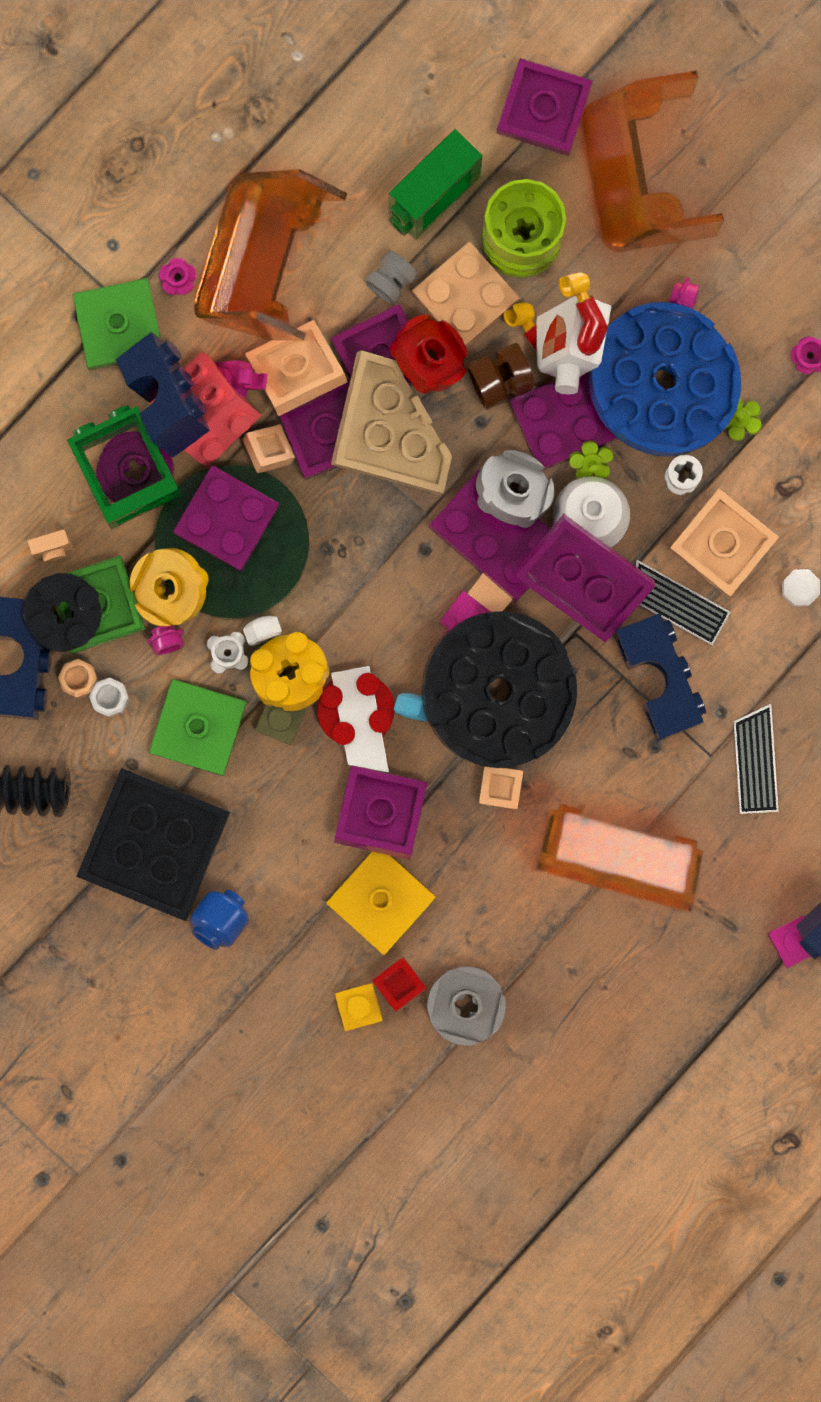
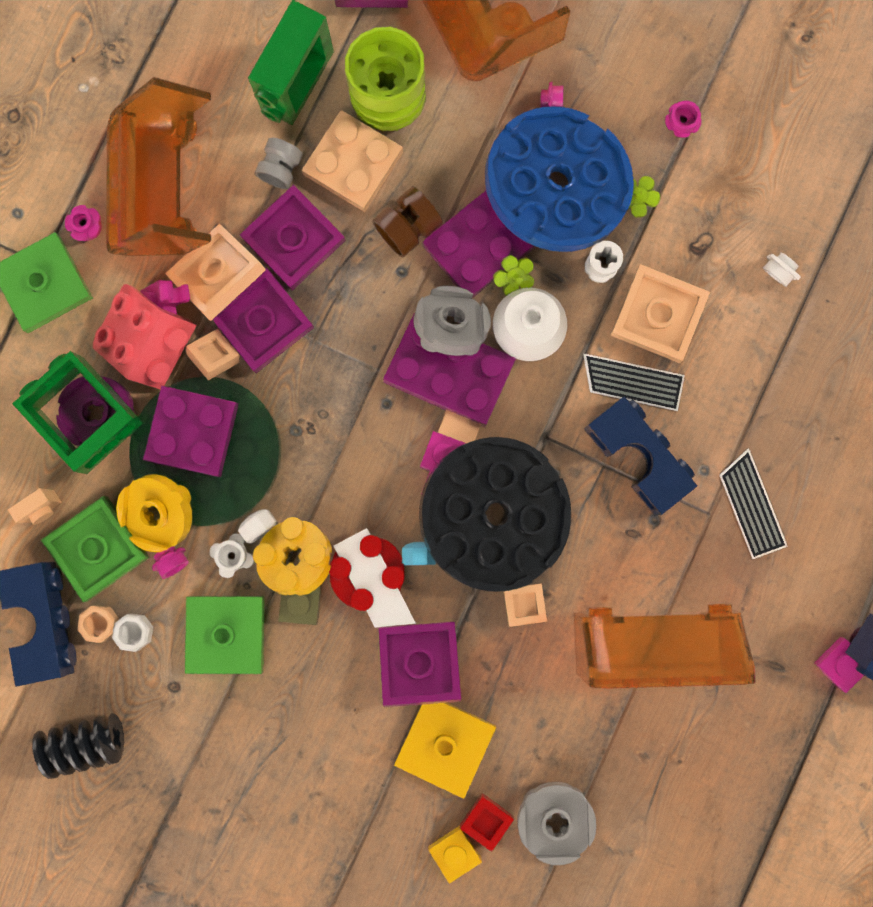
camera: 10 degrees left, 0 degrees up
black plate [21,573,102,652] -> none
black plate [76,768,231,921] -> none
dark blue arch [116,332,210,458] -> none
blue head [190,889,249,950] -> none
tan plate [331,350,452,495] -> none
red plate [390,315,468,394] -> none
torso [504,272,611,395] -> none
magenta plate [514,514,655,643] -> none
white tile [782,569,820,607] -> none

